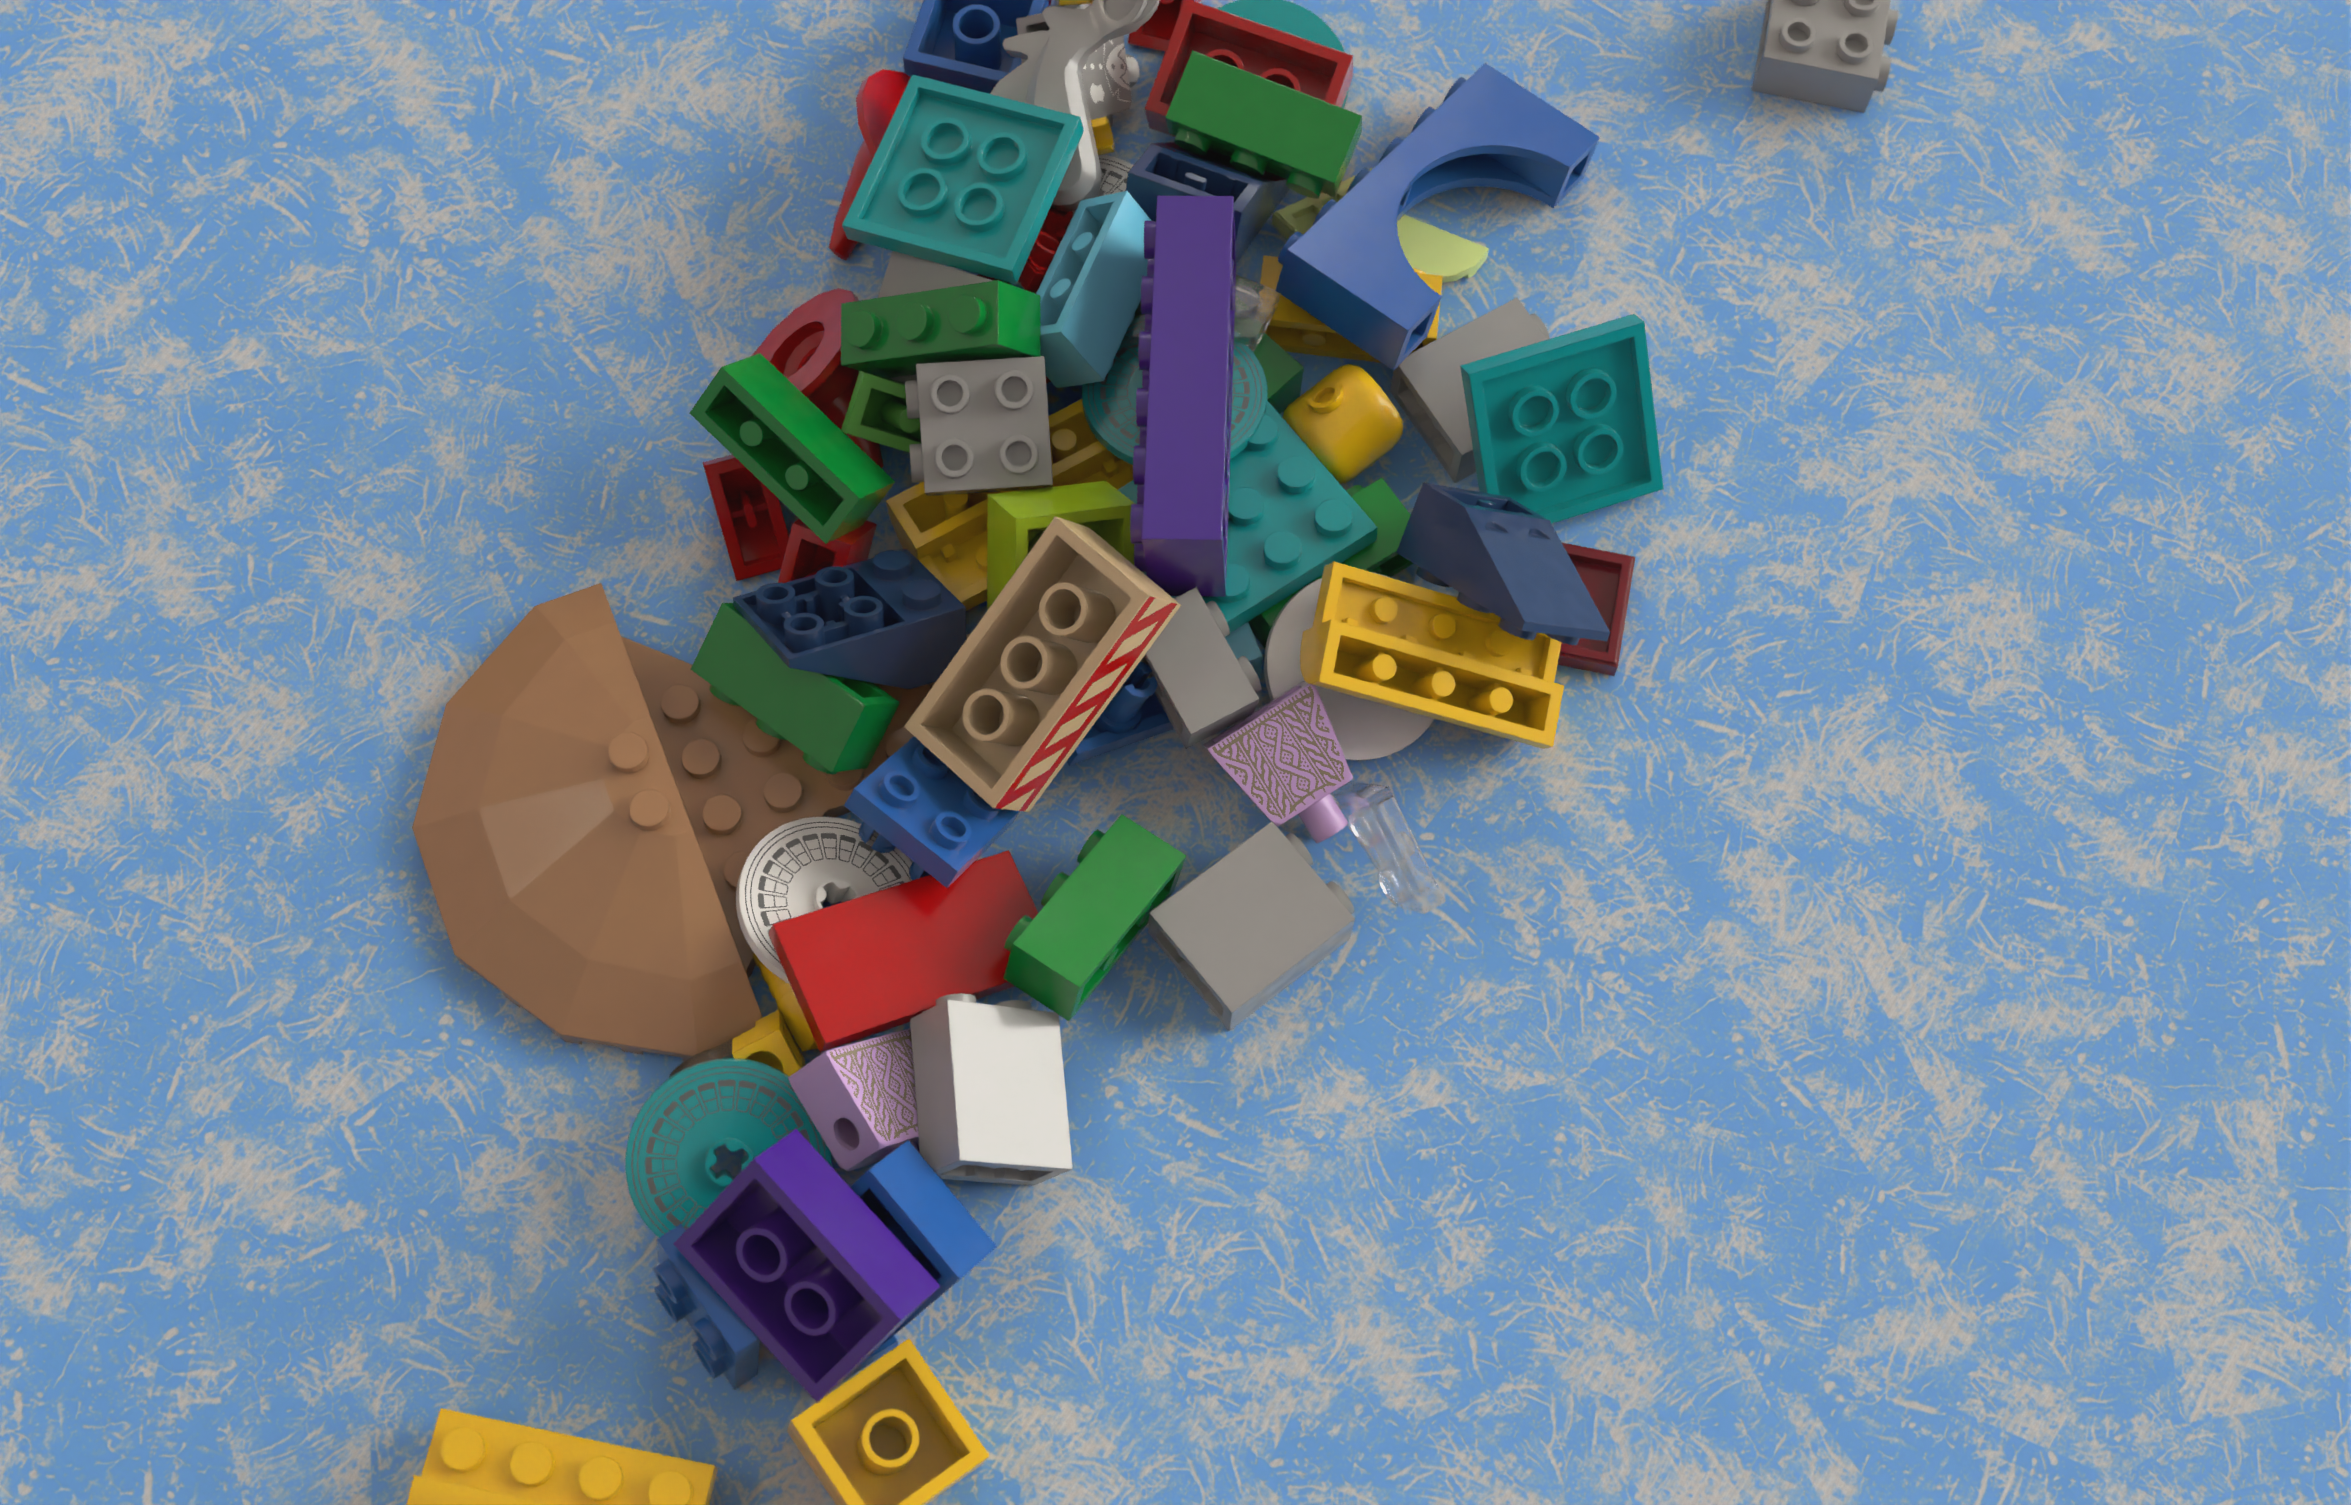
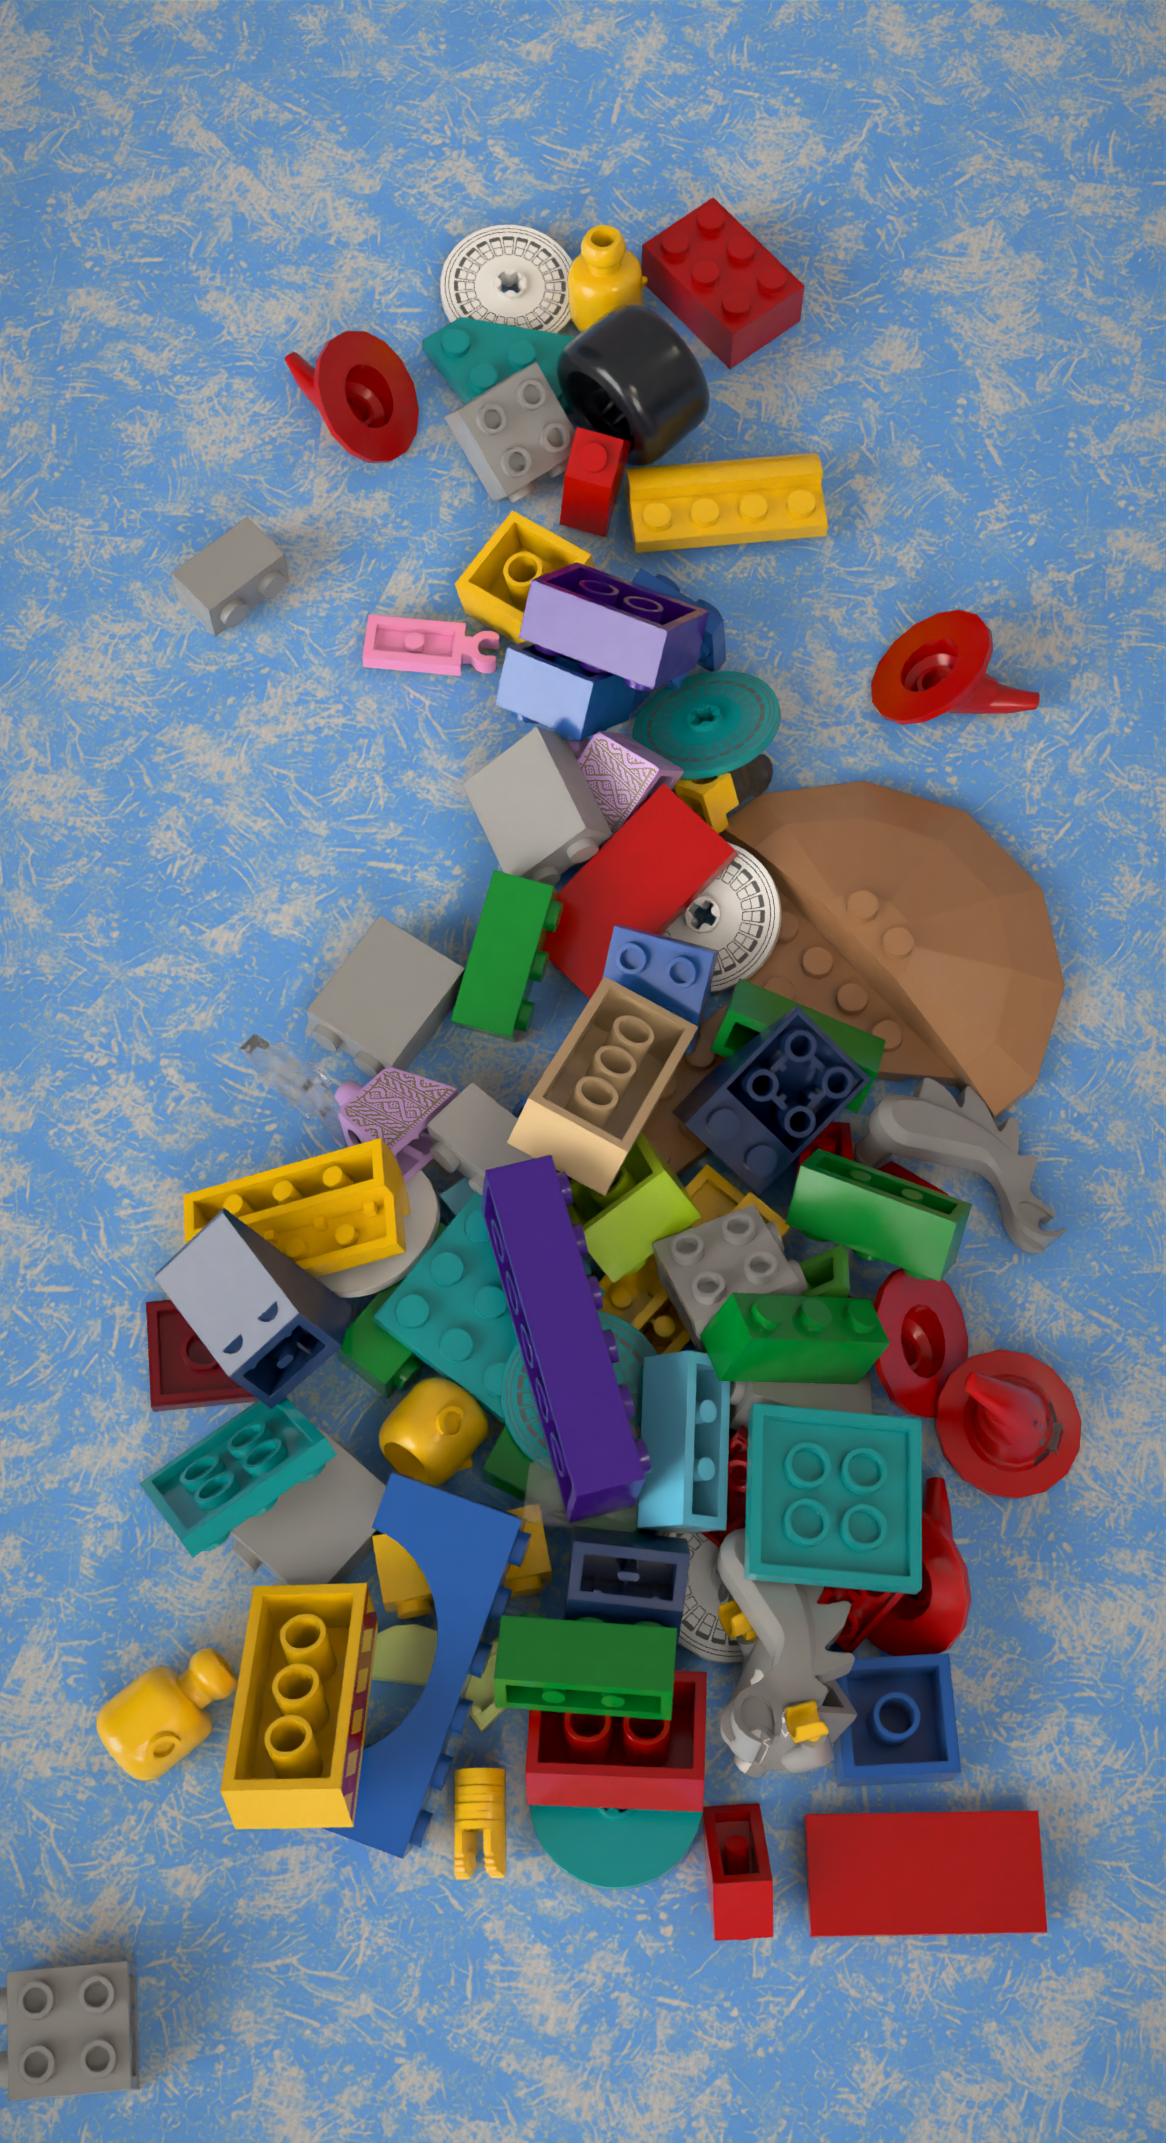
camera: 165 degrees right, 0 degrees up
none -> yellow piece [96,1647,238,1782]
none -> yellow brick [220,1583,378,1829]
none -> bright pink plate [362,614,500,676]
none -> yellow hinge [454,1768,507,1880]
none -> light grey animal [854,1078,1066,1254]
none -> red piece [871,610,1040,725]
none -> red piece [934,1349,1081,1499]

